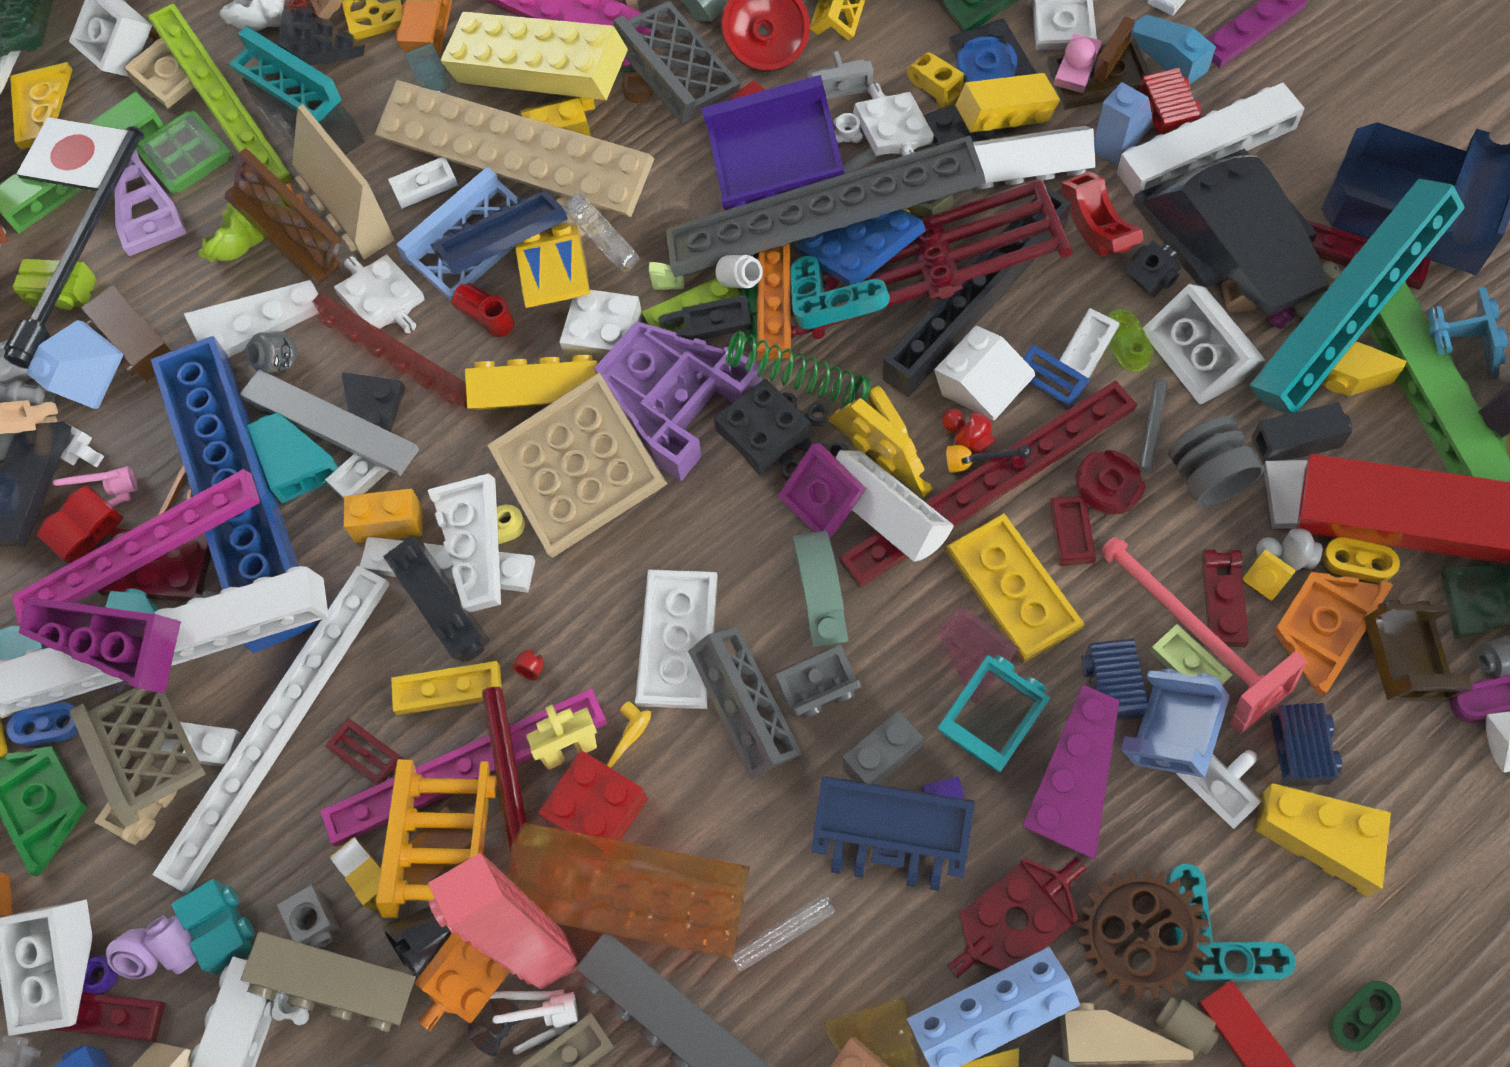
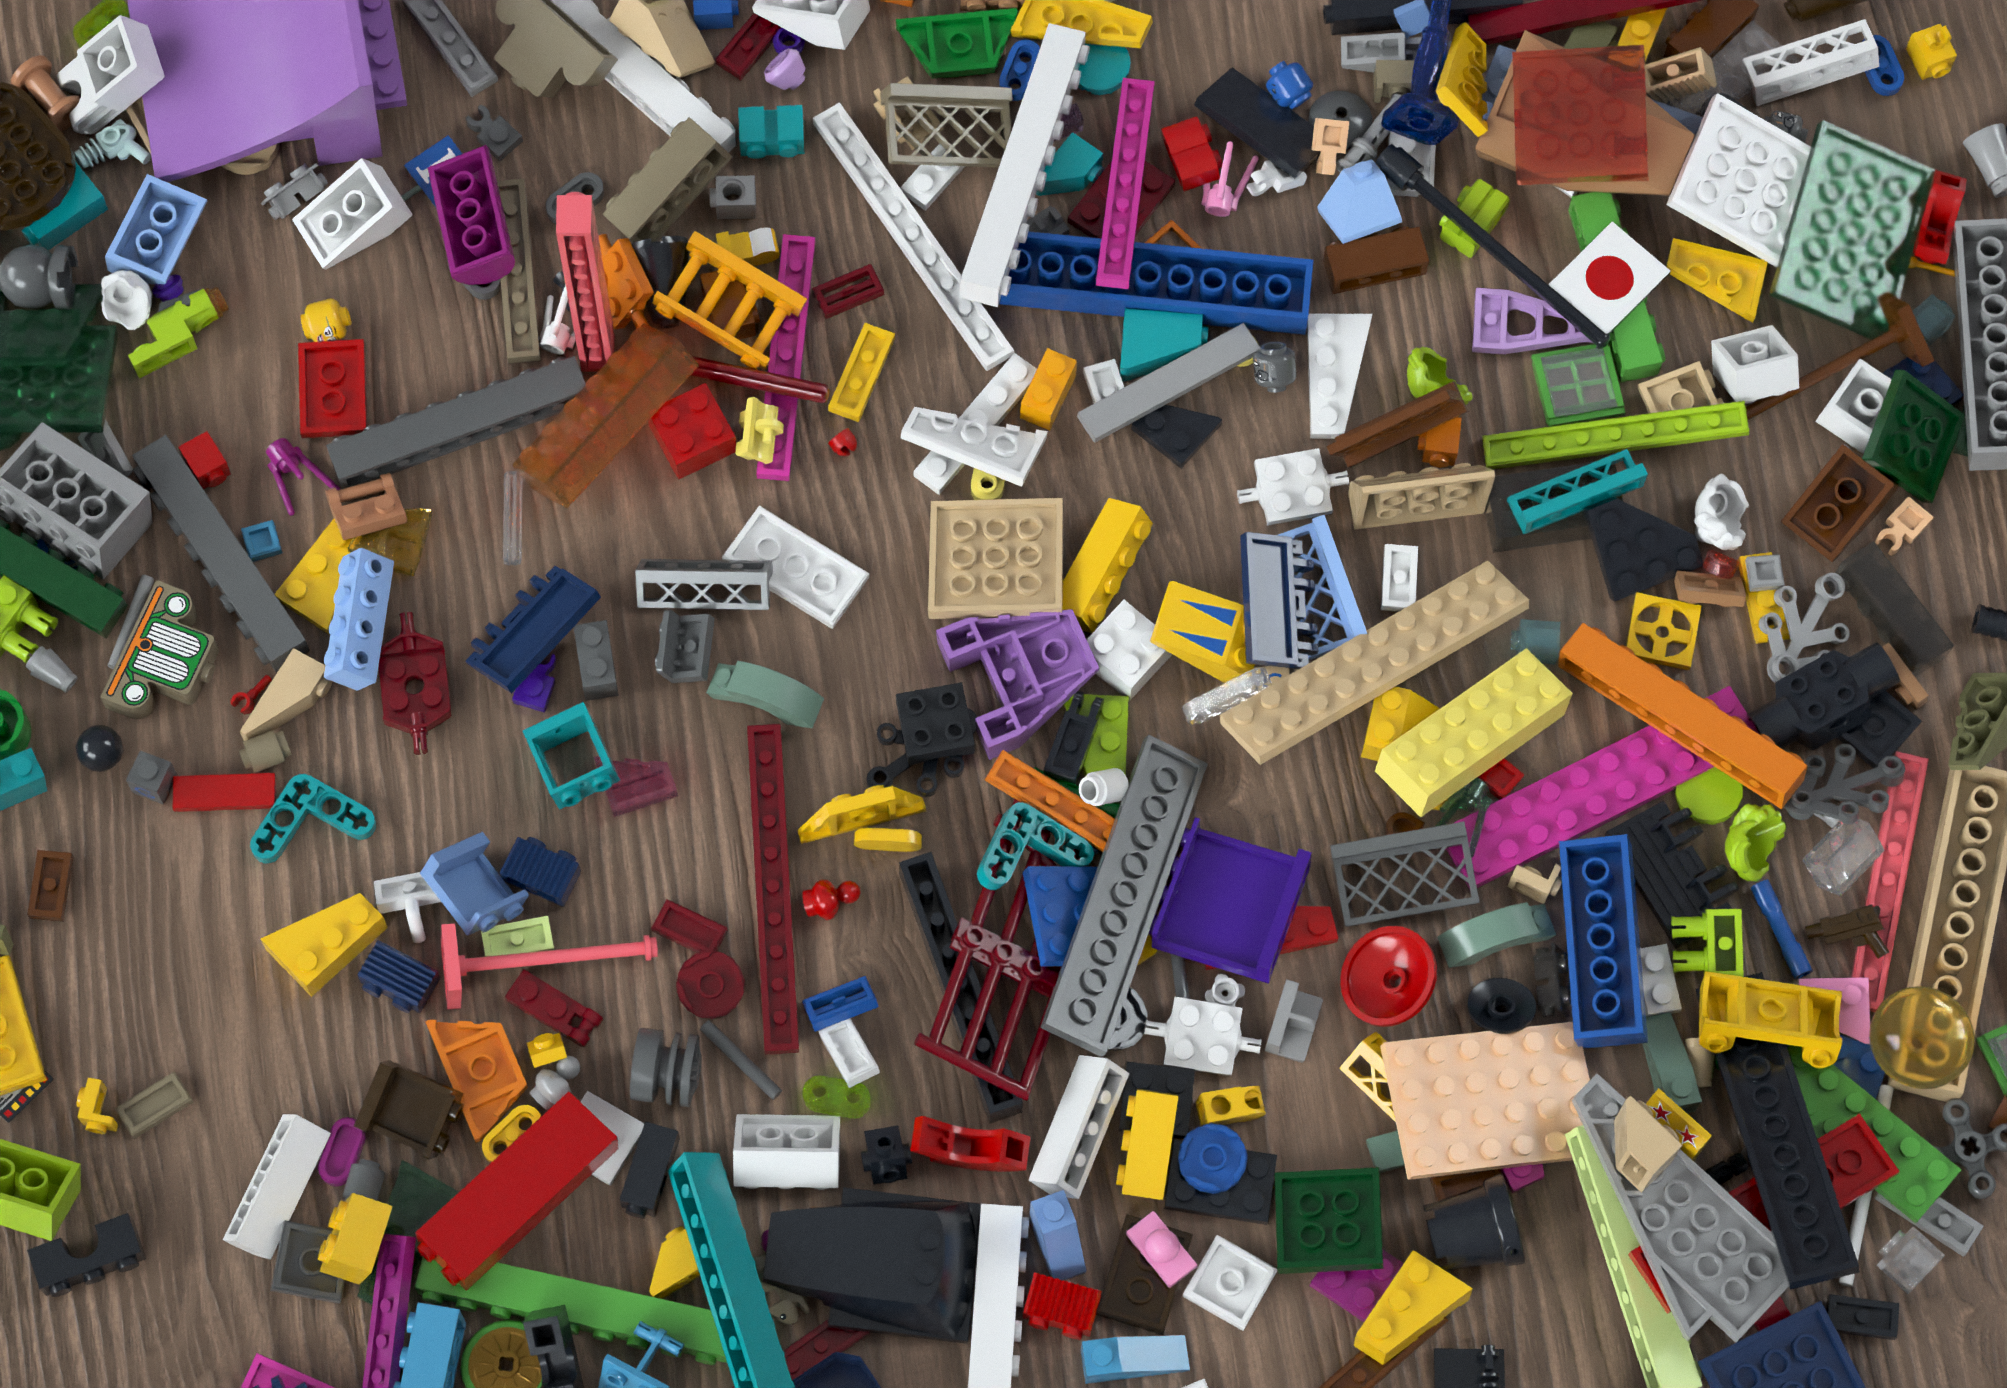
camera: 110 degrees right, 5 degrees up
magenta wedge [18,597,181,694] -> none
lavender brick [143,915,197,974] -> none
clear red plate [312,292,467,409] -> none
black brick [383,535,490,661] -> none
red piece [451,282,515,337] -> none
yellow bar [607,701,651,768] -> none
yellowish green tile [649,262,684,290] -> none
green piece [726,331,871,407] -> none
magenta plate [778,443,867,539] -> none
white brick [836,450,954,562] -> none
white slope [934,326,1035,421] -> none
yellow tile [945,513,1085,663] -> none
hinge [946,445,1031,473] -> none
magenta wedge [1022,685,1119,859] -> none
reddish brown gear [1078,867,1211,1000] -> none
reddish brown tile [1093,16,1135,83] -> none
dark green plate [1328,981,1401,1053] -> none

